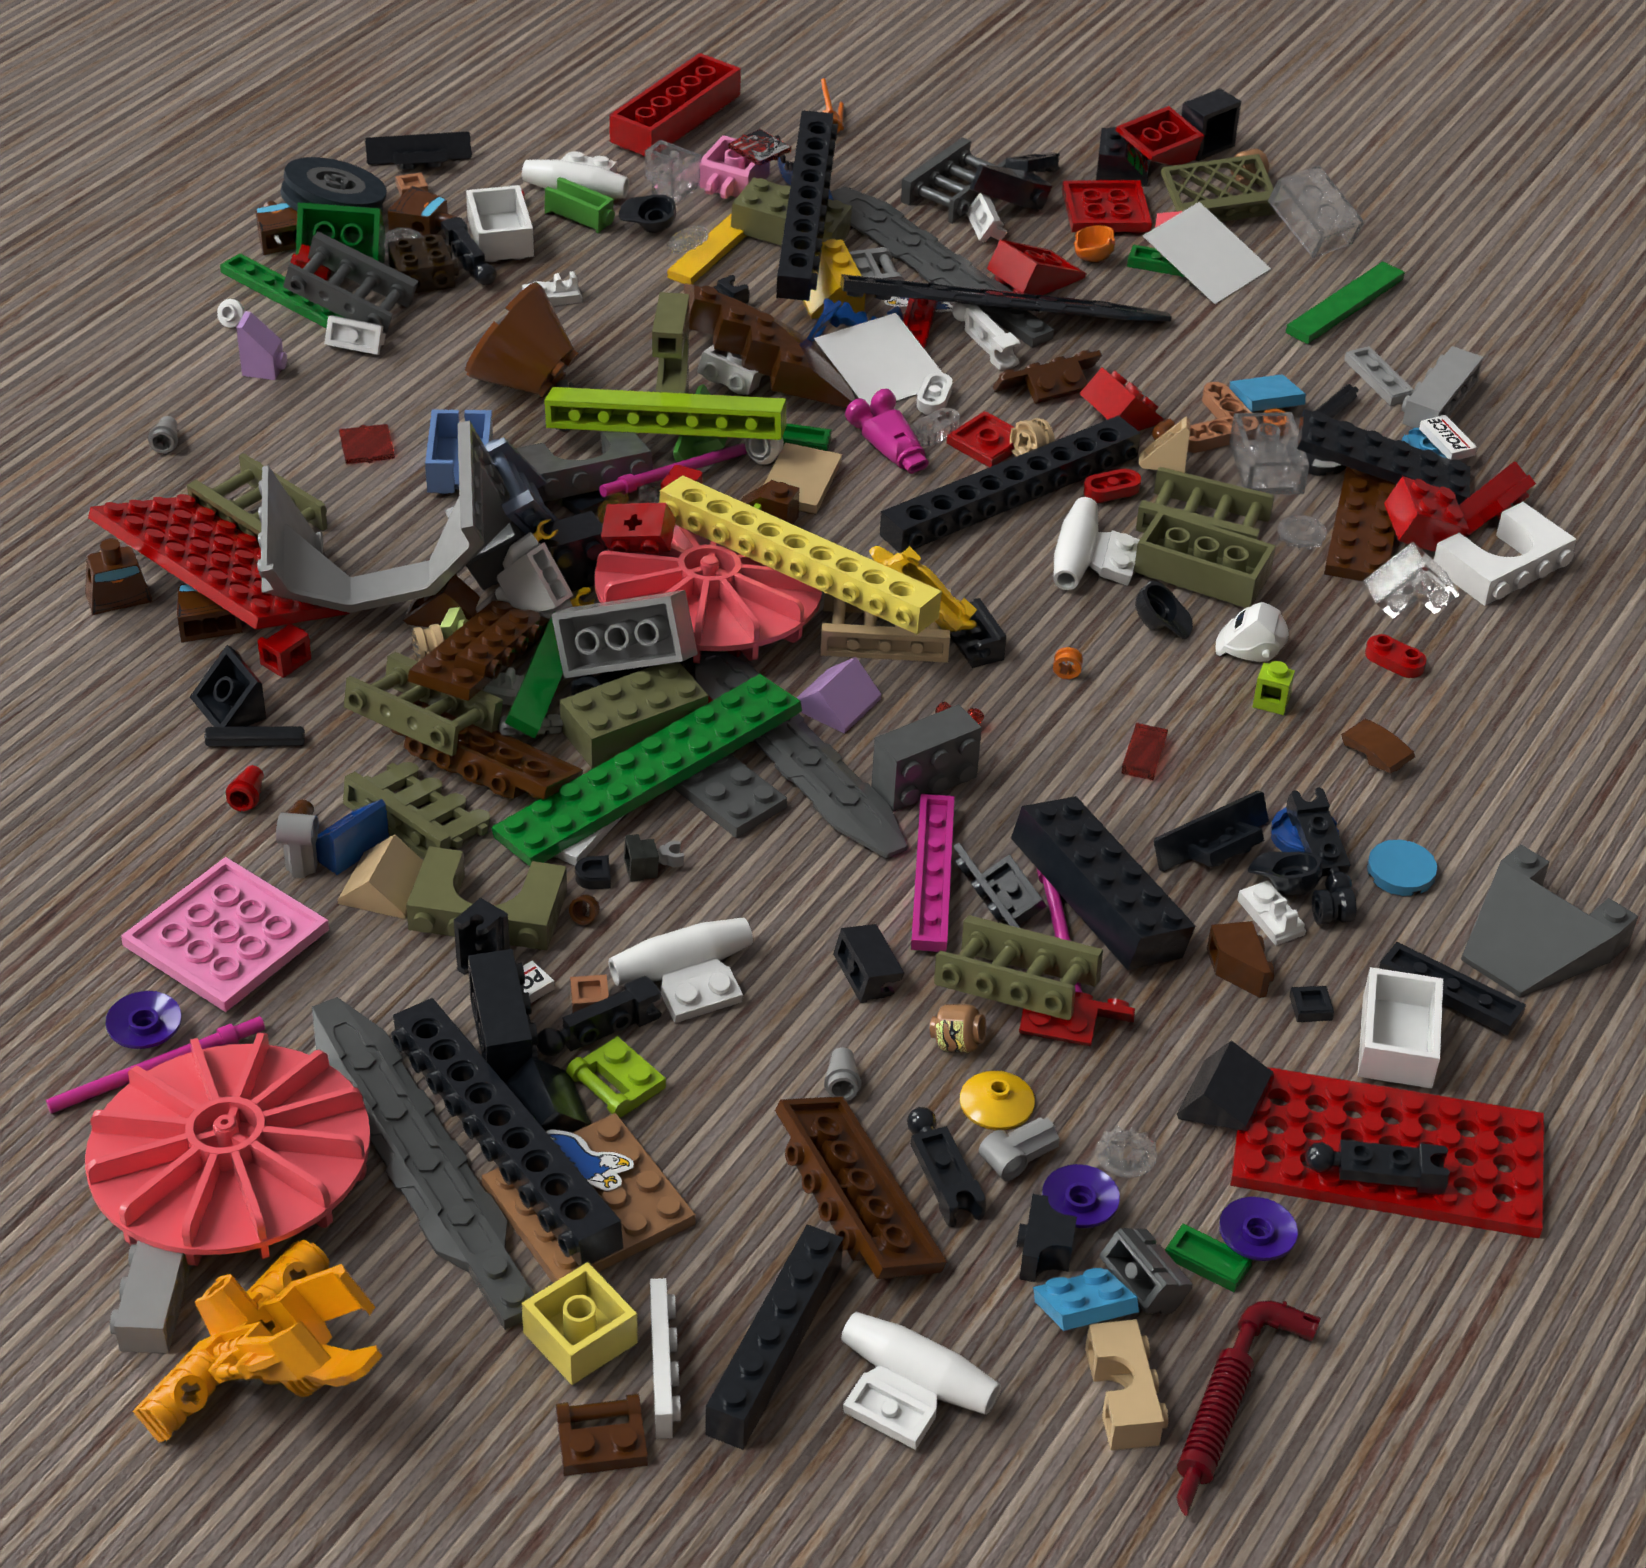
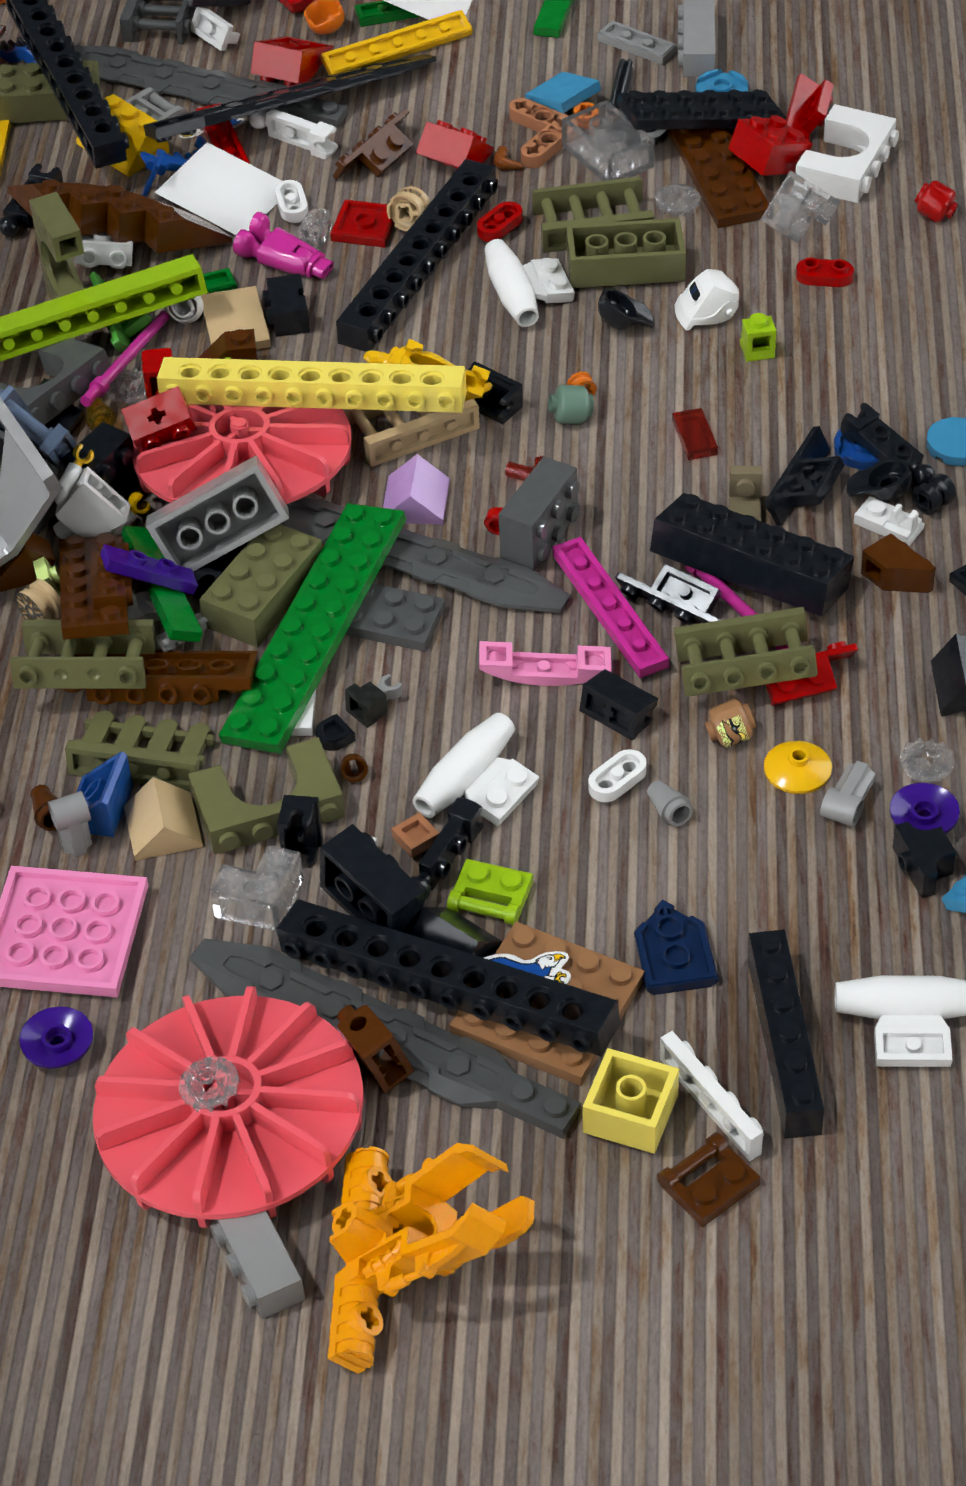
camera: 25 degrees left, 5 degrees up
dark pink bar [46,1016,265,1114] -> none
reddish brown plate [775,1096,947,1279] -> none
black plate [907,1107,986,1227] -> none
tan slope [1139,416,1190,473] -> none
reddish brown slope [1341,718,1415,773] -> none
white tile [1419,415,1477,460] -> none
none -> dark purple plate [100,544,198,595]
none -> clear gear [179,1056,241,1113]
none -> clear brick [210,845,304,931]
none -> black brick [262,274,310,337]
none -> yellow tile [320,9,473,76]
none -> reddish brown torso [337,1004,414,1093]
none -> bright pink slope [479,641,611,686]
none -> sand green head [548,385,594,425]
none -> white plate [588,749,646,802]
none -> dark blue tile [634,899,718,995]
none -> dark tan bracket [729,465,762,521]
none -> red head [914,180,959,223]

